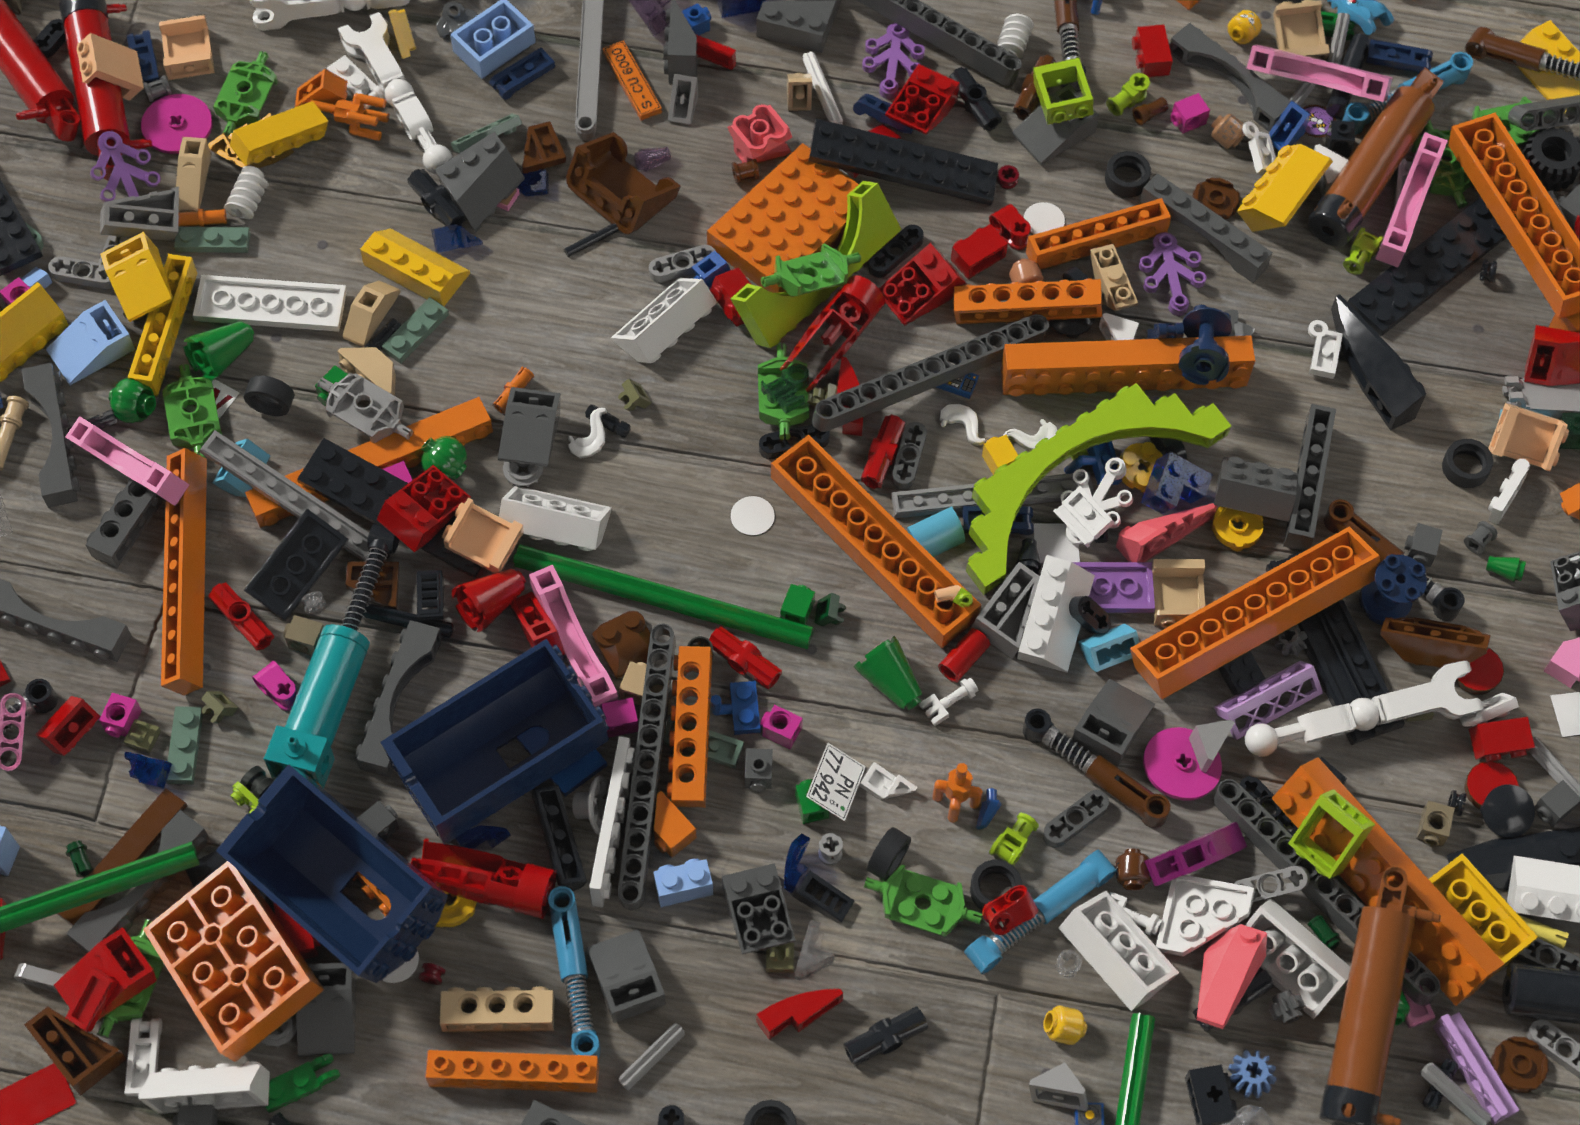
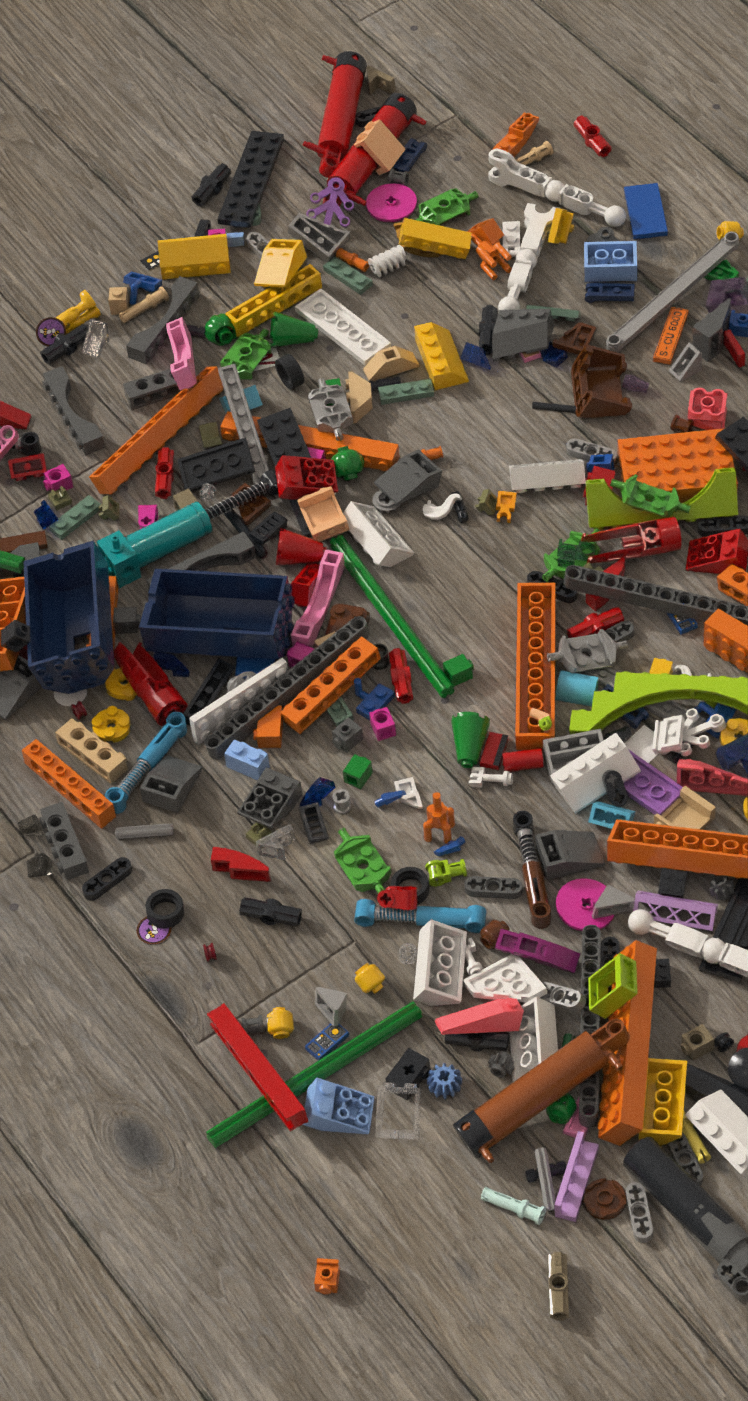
camera: 50 degrees right, 10 degrees down
light blue slope [46,300,135,385] -> none
light nougat panel [159,15,215,80] -> none
tan slope [176,137,212,212] -> none
white sticker [731,496,775,535] -> none
white sticker [806,743,865,821] -> none
dark green tile [814,593,846,627] -> none
black tyre [867,827,911,881] -> none
white piece [940,404,986,446] -> none
none -> black brick [1,620,30,653]
none -> yellow plate [92,706,131,743]
none -> olive slope [198,421,222,448]
none -> blue bar [375,790,407,808]
none -> red tile [479,732,509,770]
none -> light orange plate [496,491,517,523]
none -> light grey plate [547,629,628,673]

